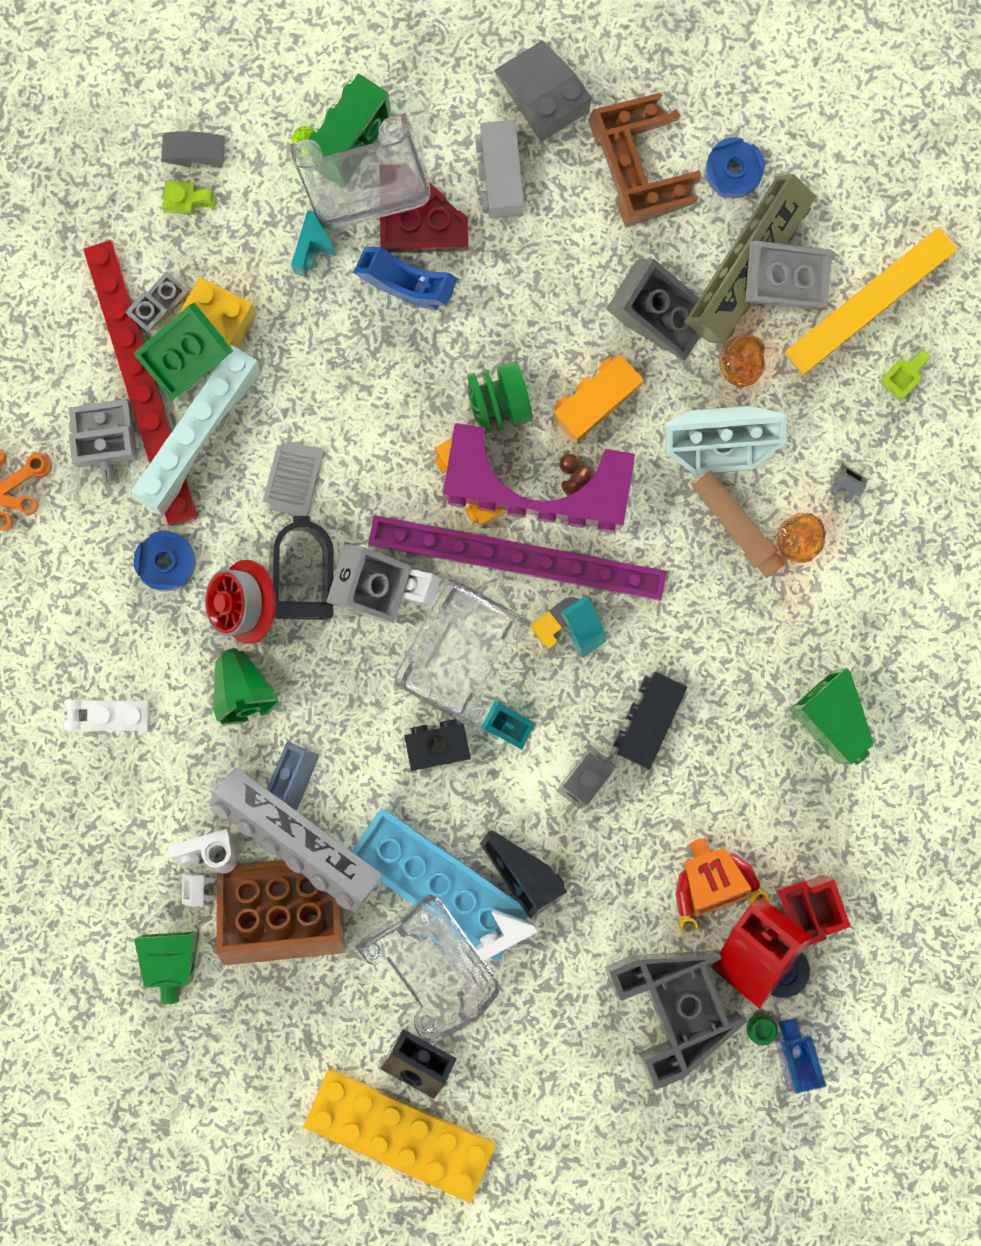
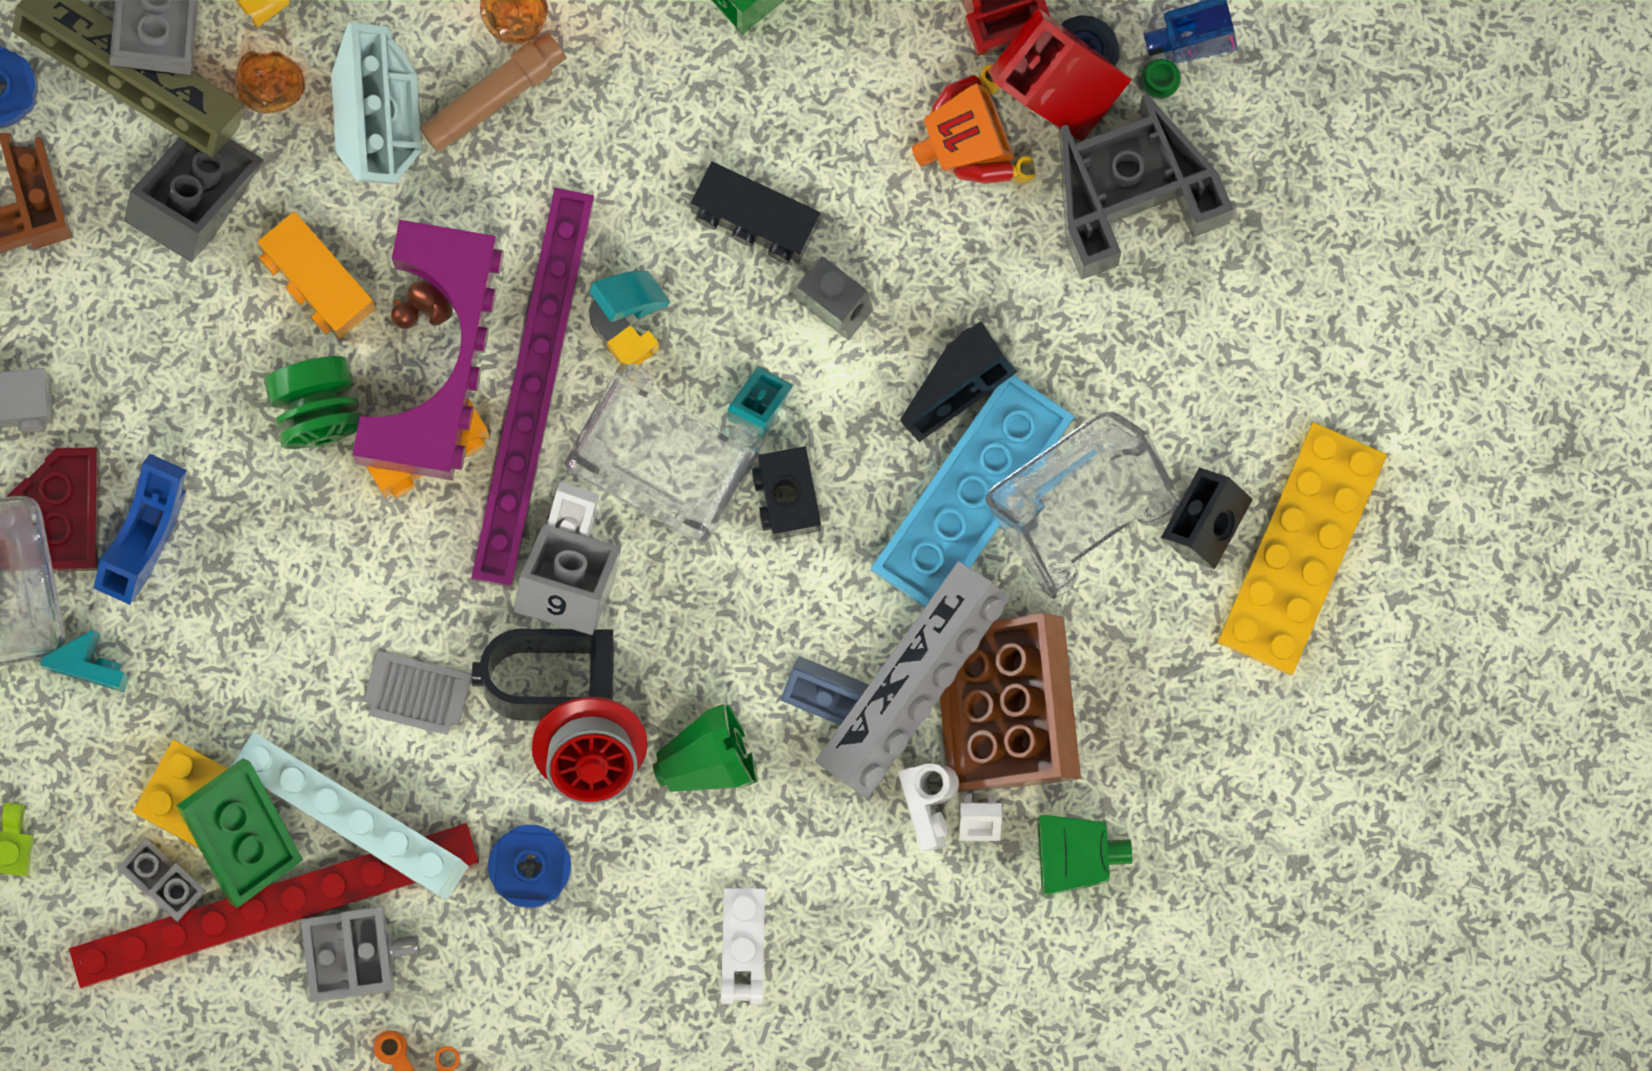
camera: 95 degrees left, 5 degrees down
white slope [476,910,537,962] -> none

